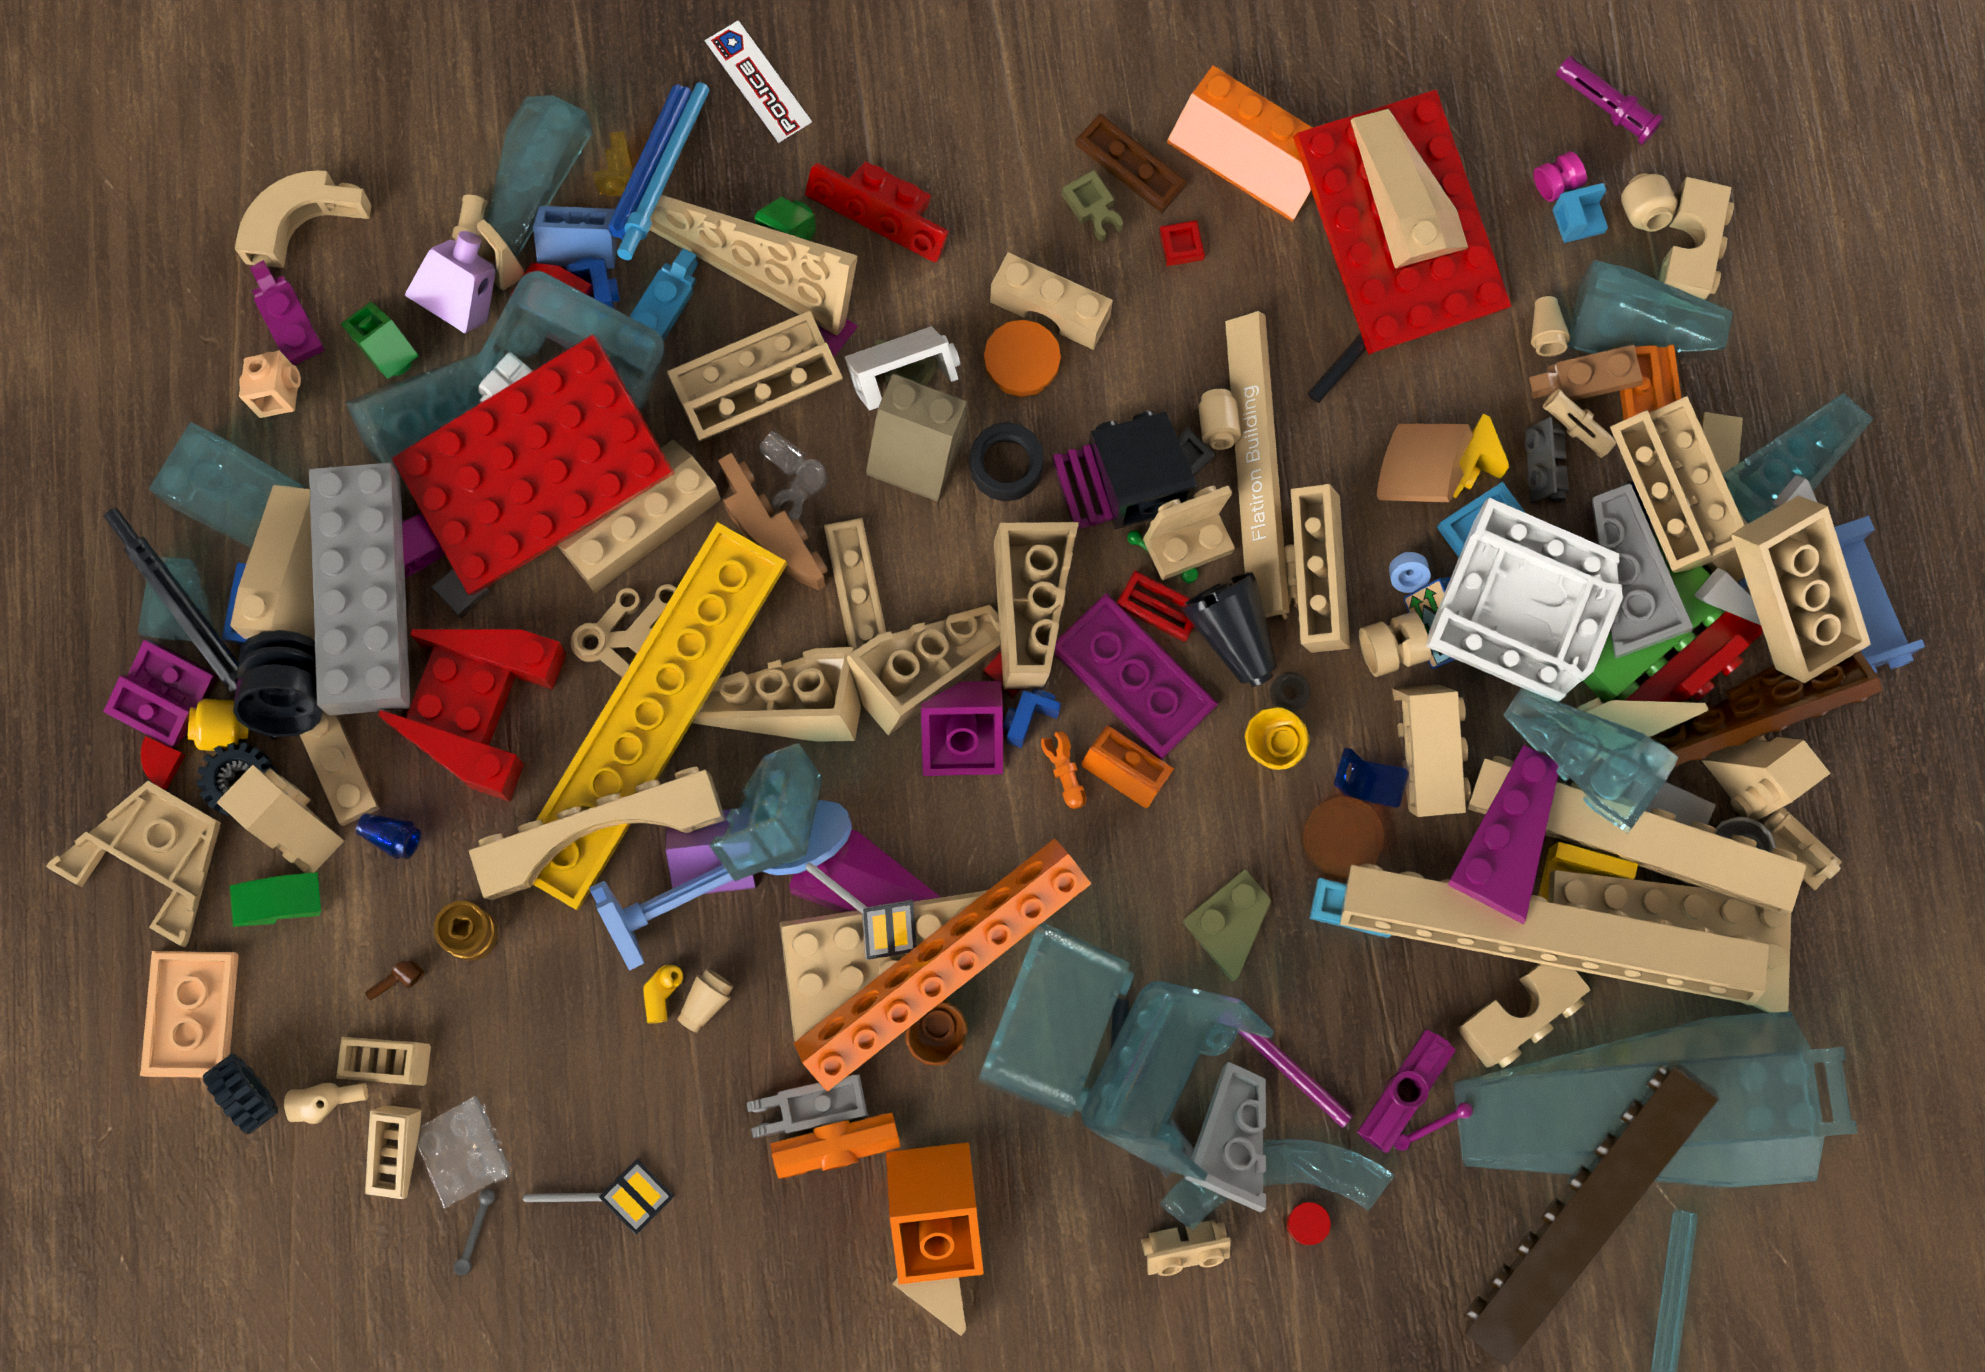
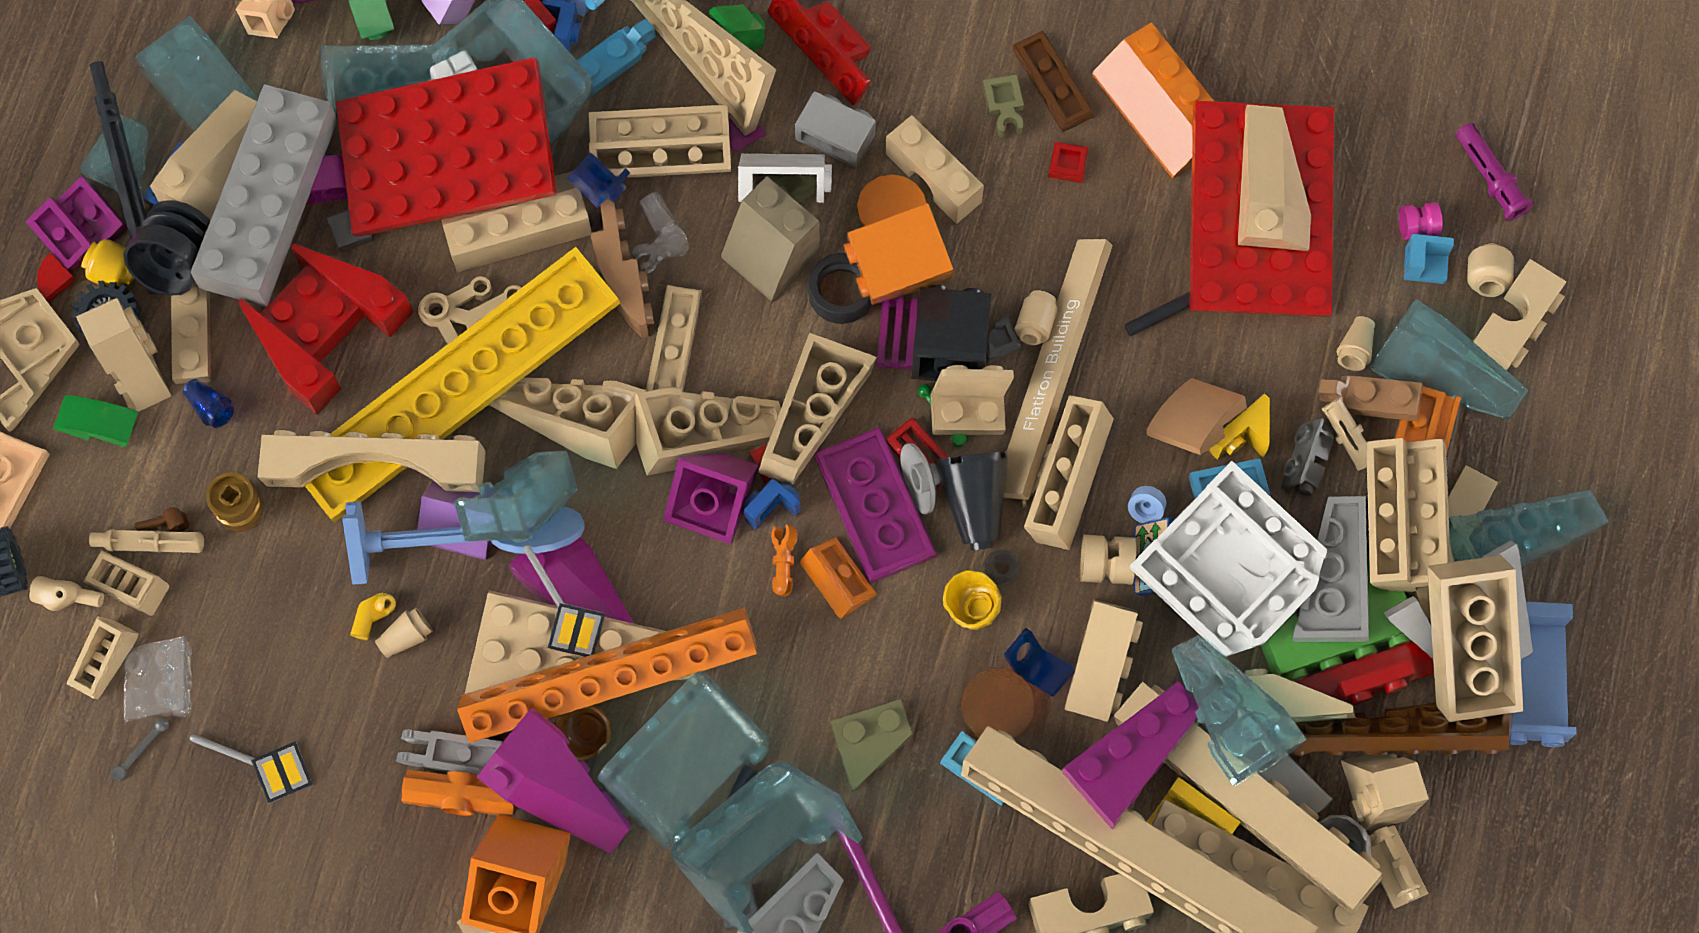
camera: 25 degrees right, 5 degrees down
none -> tan piece [89,529,204,553]
none -> magenta wedge [477,708,632,854]
none -> clear blue bracket [567,153,630,208]
none -> light grey brick [795,91,876,169]
none -> orange slope [843,203,954,305]
none -> light grey dish [901,443,940,514]

